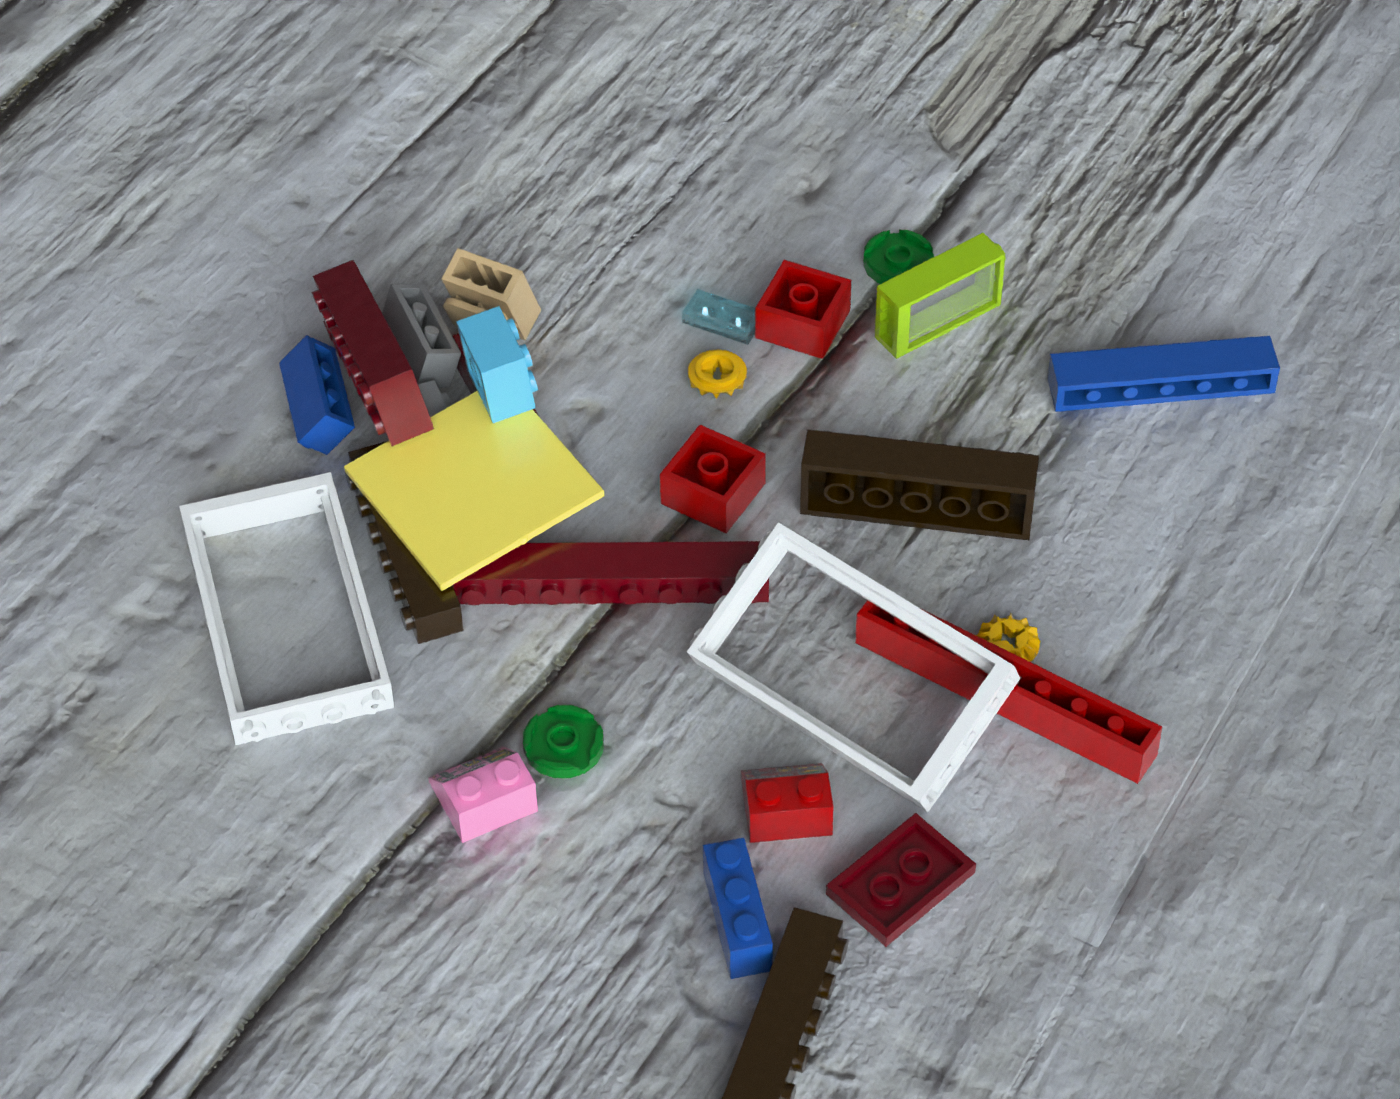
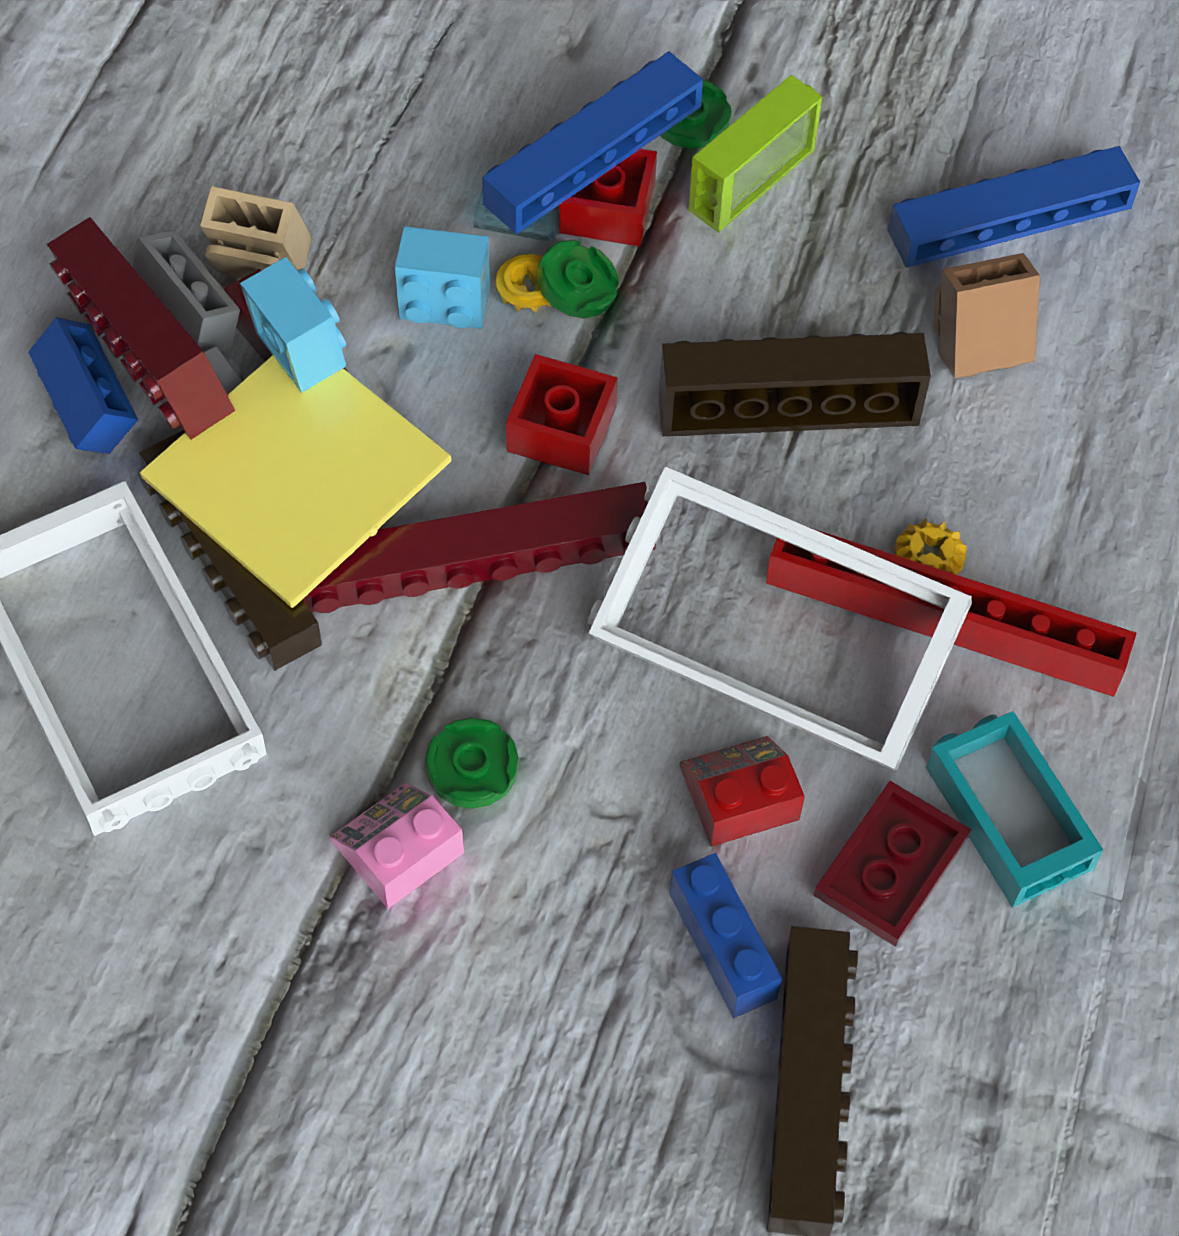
camera: 15 degrees left, 10 degrees up
none -> medium azure brick [395,226,490,329]
none -> blue brick [482,51,703,234]
none -> green tile [536,240,619,319]
none -> teal window [926,711,1103,908]
none -> medium nougat brick [934,253,1040,378]

